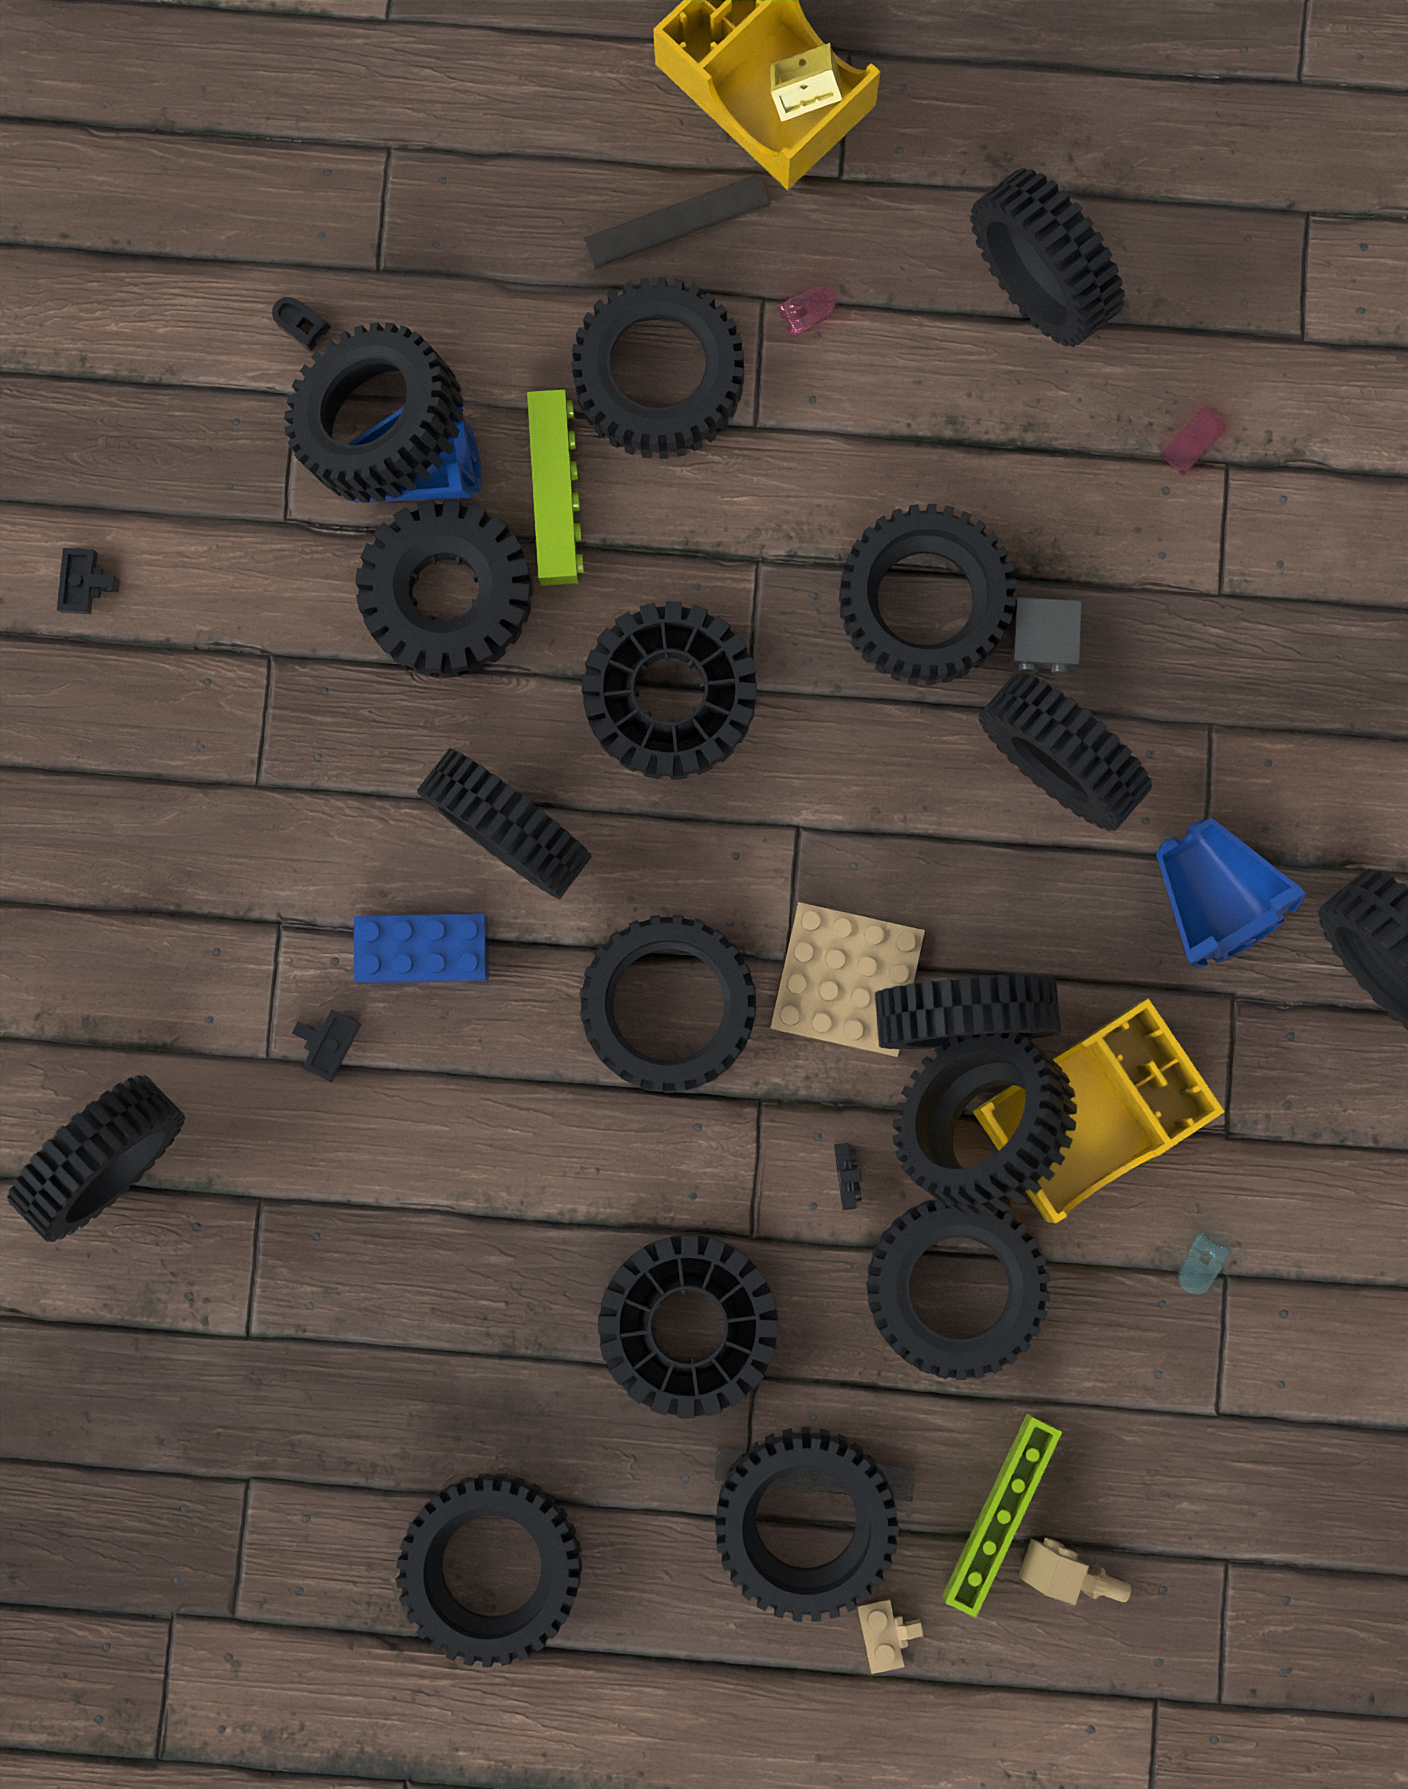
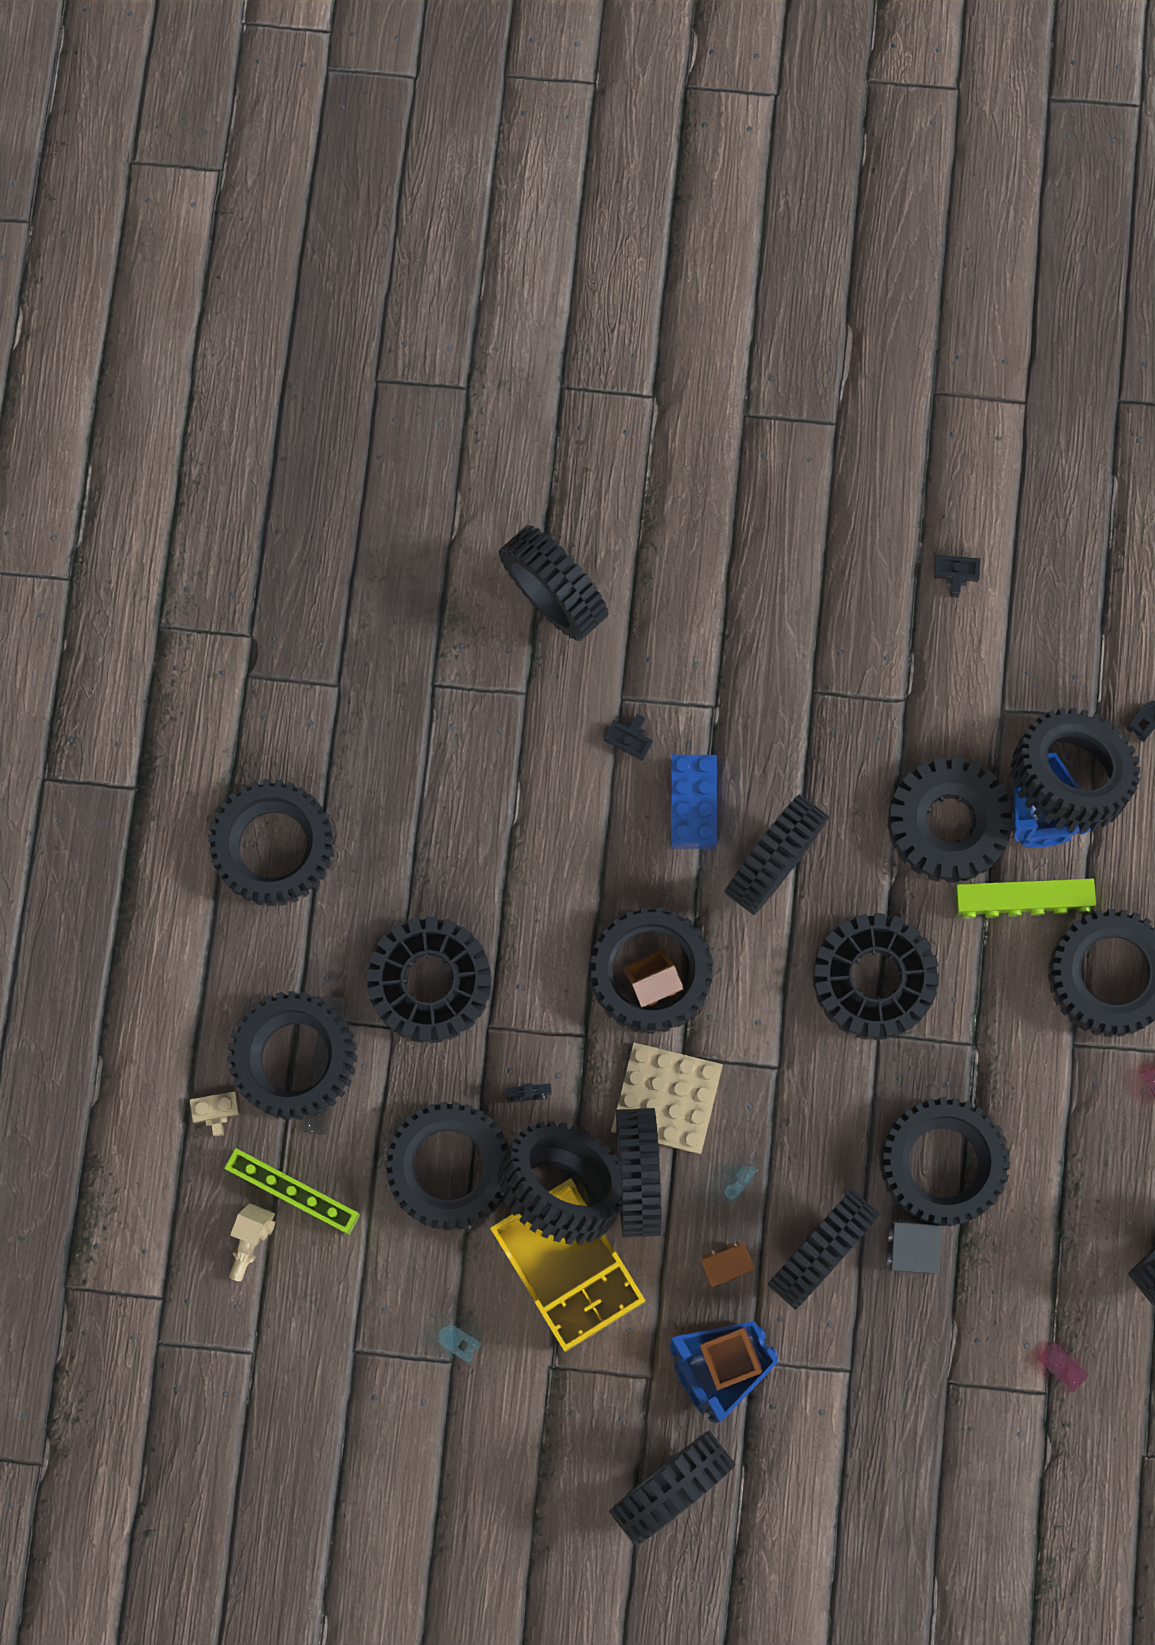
camera: 90 degrees right, 5 degrees down
none -> piece [622,949,684,1007]
none -> dark orange brick [700,1241,755,1288]
none -> dark orange piece [700,1326,763,1390]
none -> clear light blue plate [725,1165,758,1202]

